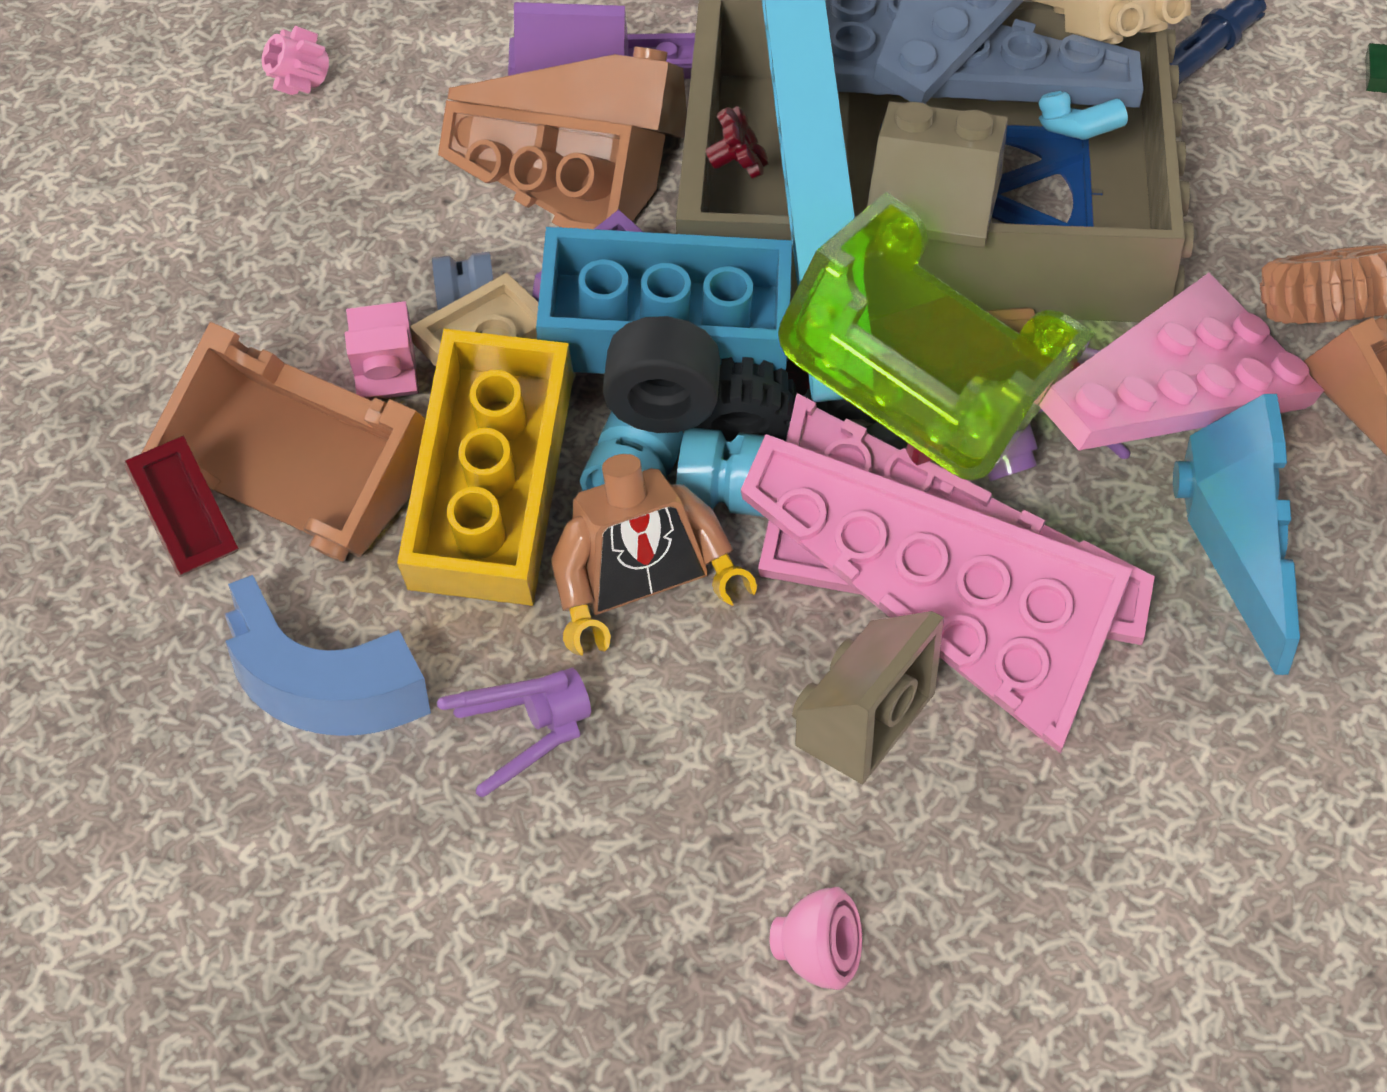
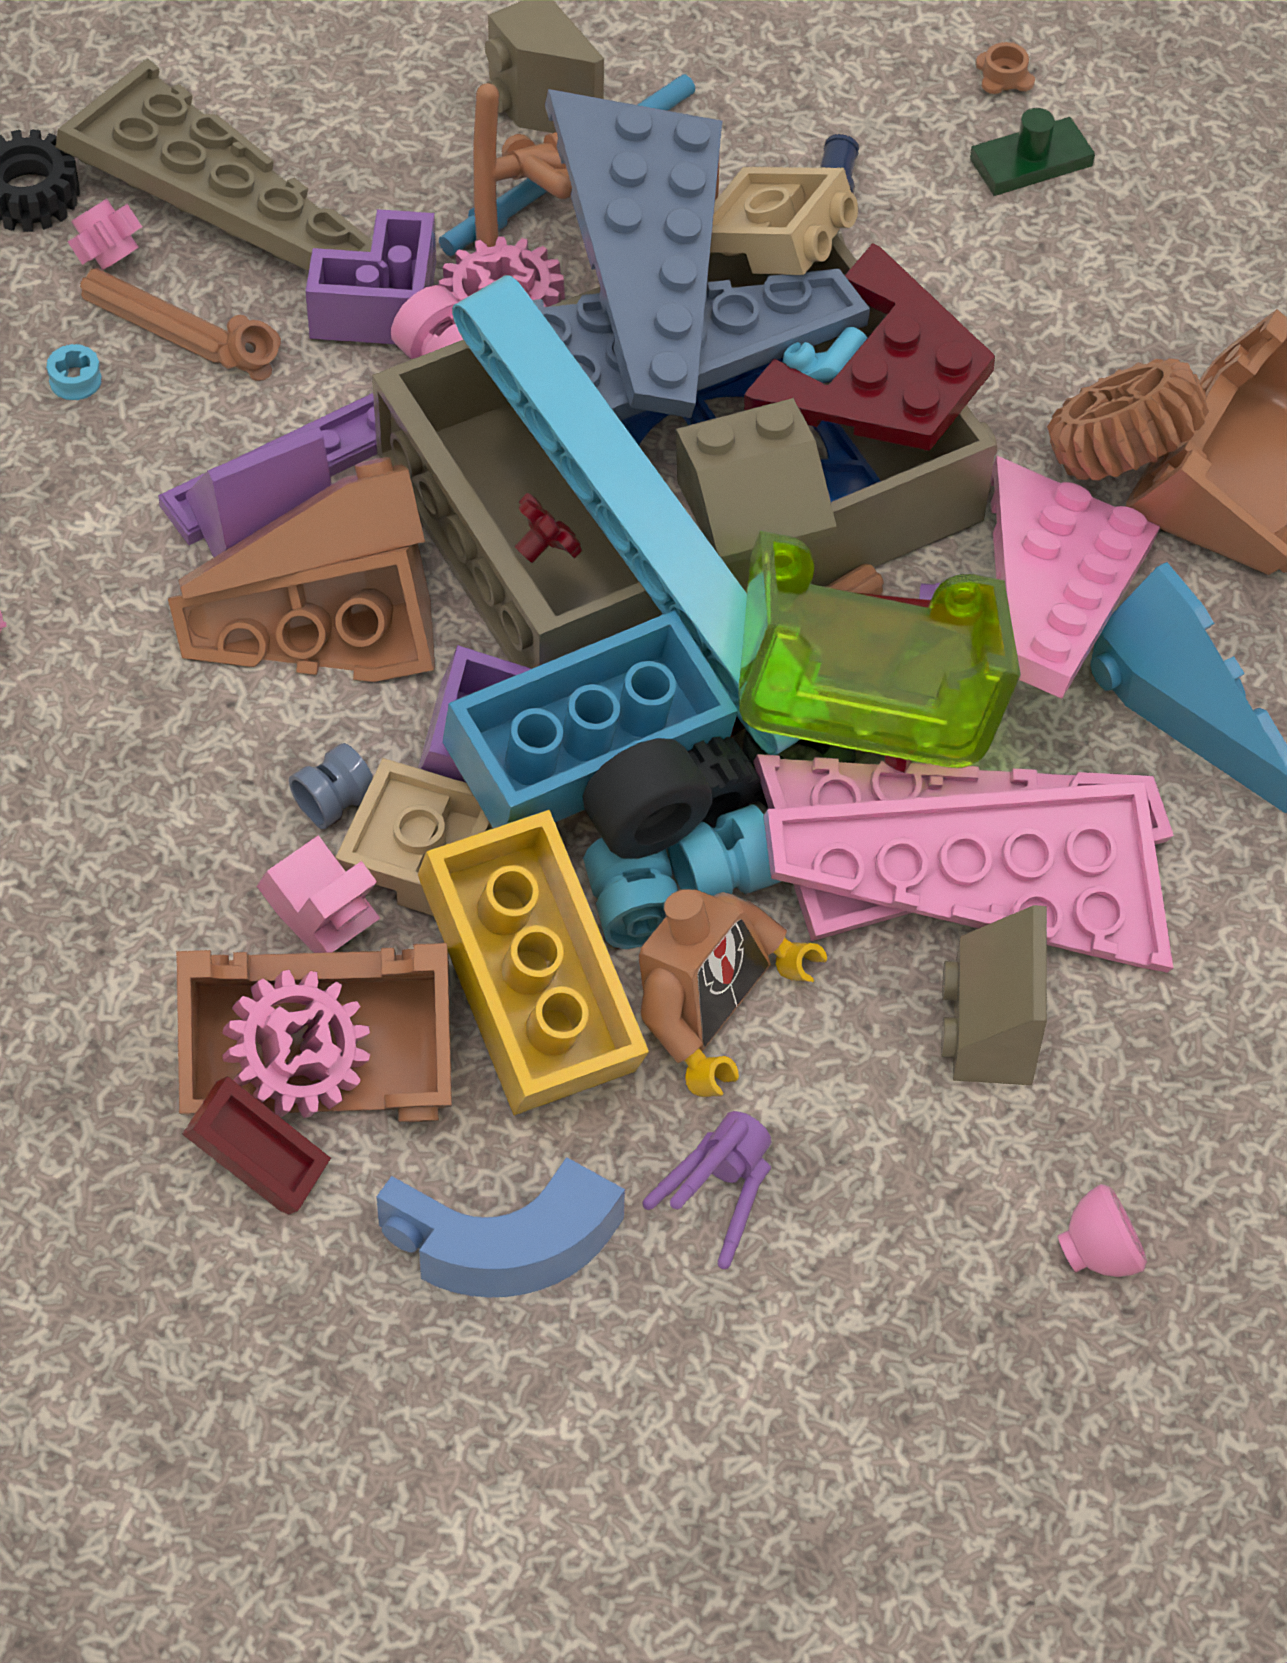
camera: 35 degrees left, 5 degrees up
none -> bright pink gear [222,970,370,1118]
none -> dark red wing [744,243,995,451]

